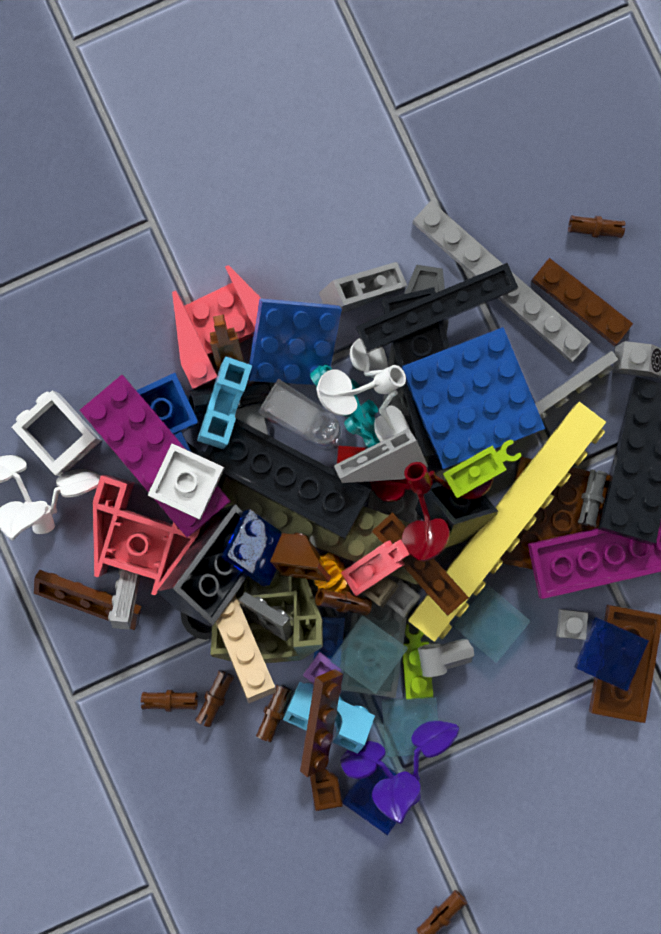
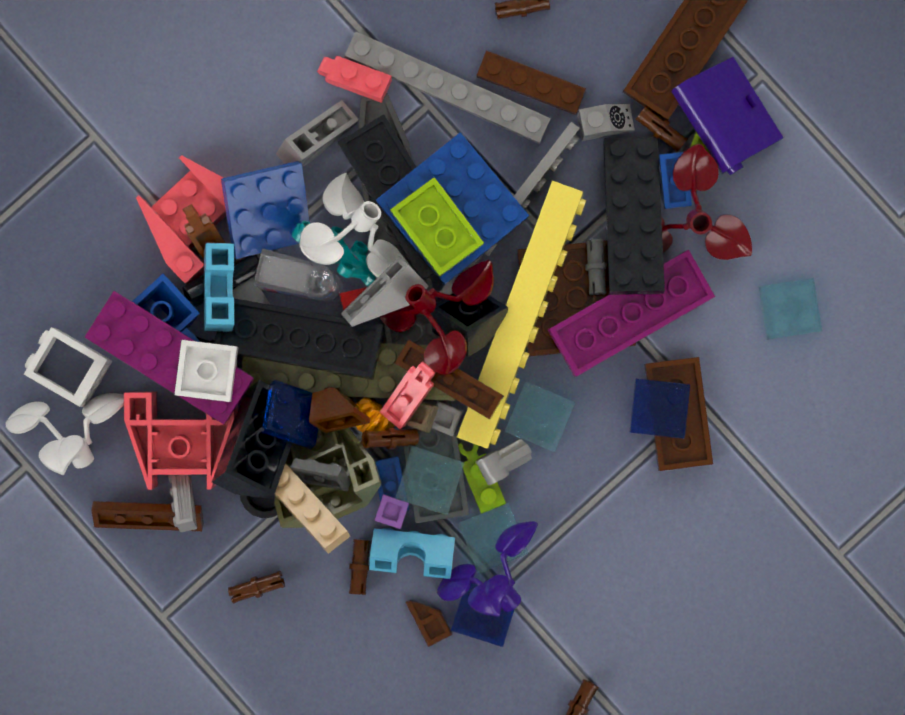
camera: 15 degrees left, 0 degrees up
reddish brown pin [195,670,235,727] -> none
reddish brown plate [300,669,343,777] -> none
black plate [356,263,519,353] -> none
lime plate [443,440,522,498] -> none
light grey plate [556,609,588,640] -> none
none -> coral hinge [317,56,392,103]
none -> lime plate [390,177,484,277]

